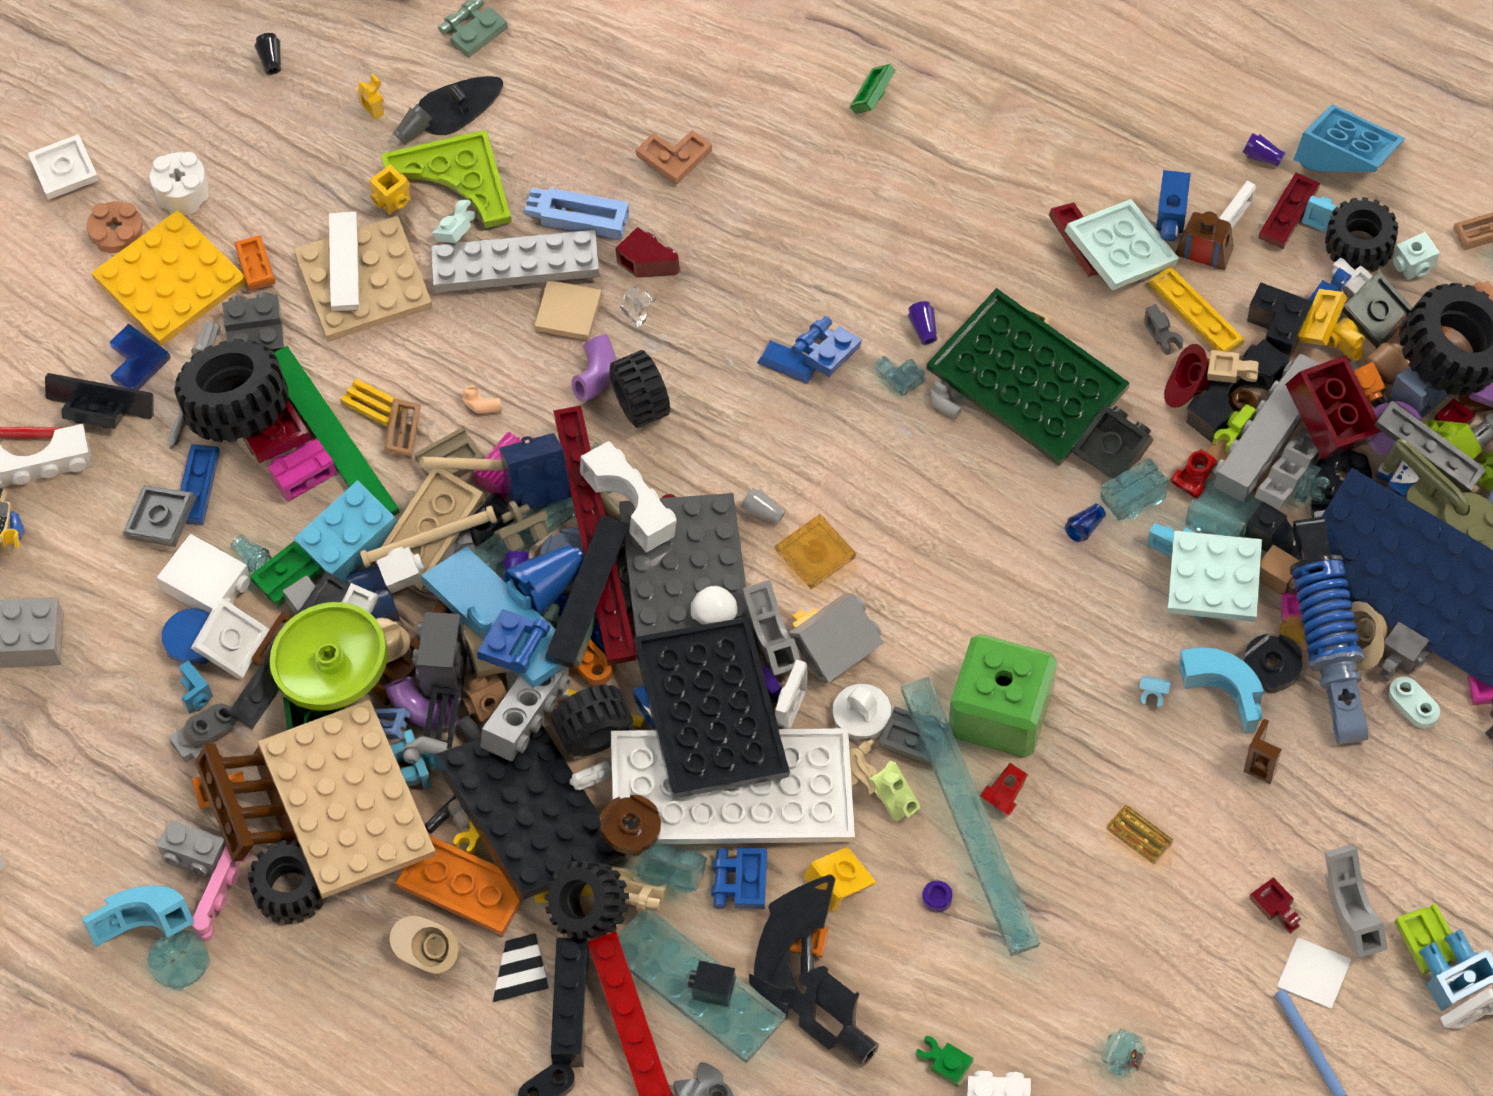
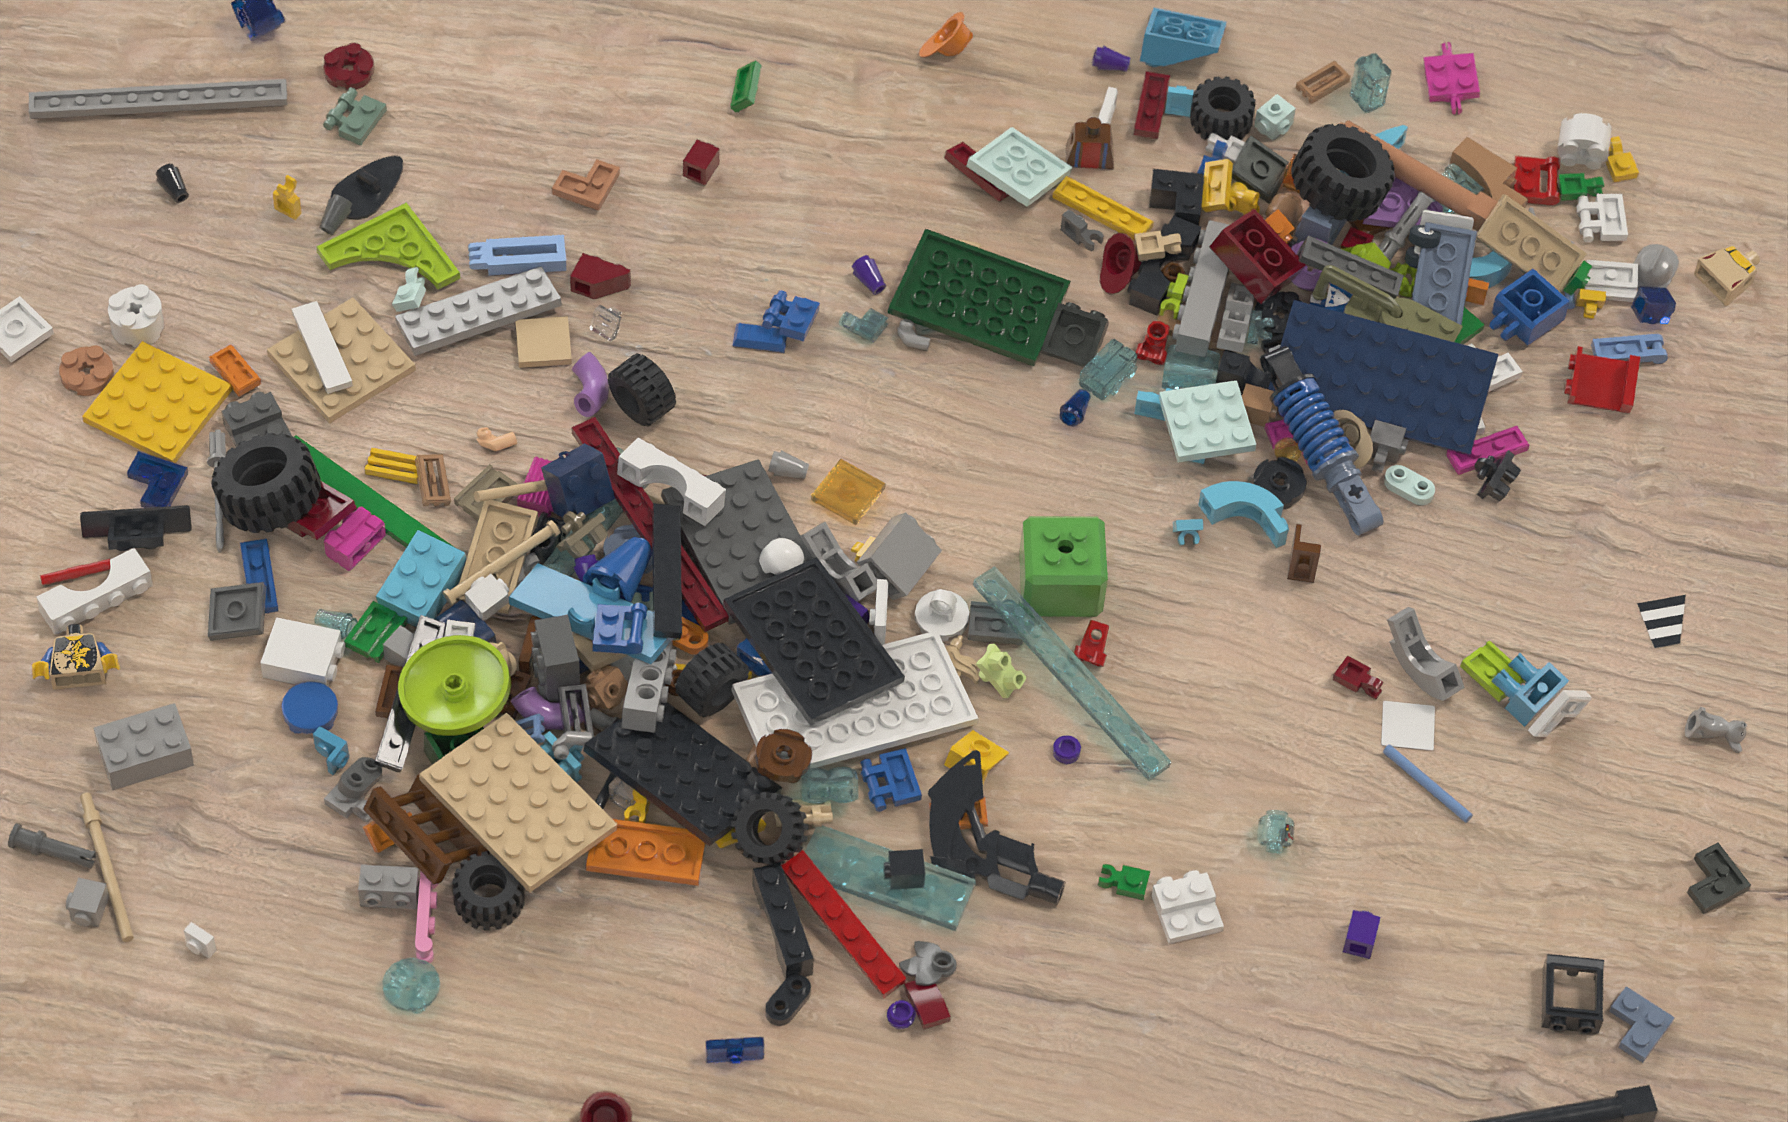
camera: 25 degrees left, 5 degrees down
medium azure arch [81,885,194,947] -> none
white plate [191,598,270,679] -> none
yellow brick [369,164,411,215] -> none
tan piece [390,915,459,974] -> none
sticker [492,934,549,1003] -> none
white piece [570,761,612,790] -> none
clear yellow tile [1107,804,1173,864] -> none
blue torso [1156,170,1191,241] -> none
none -> dark red brick [683,139,720,186]
none -> orange piece [919,12,973,57]

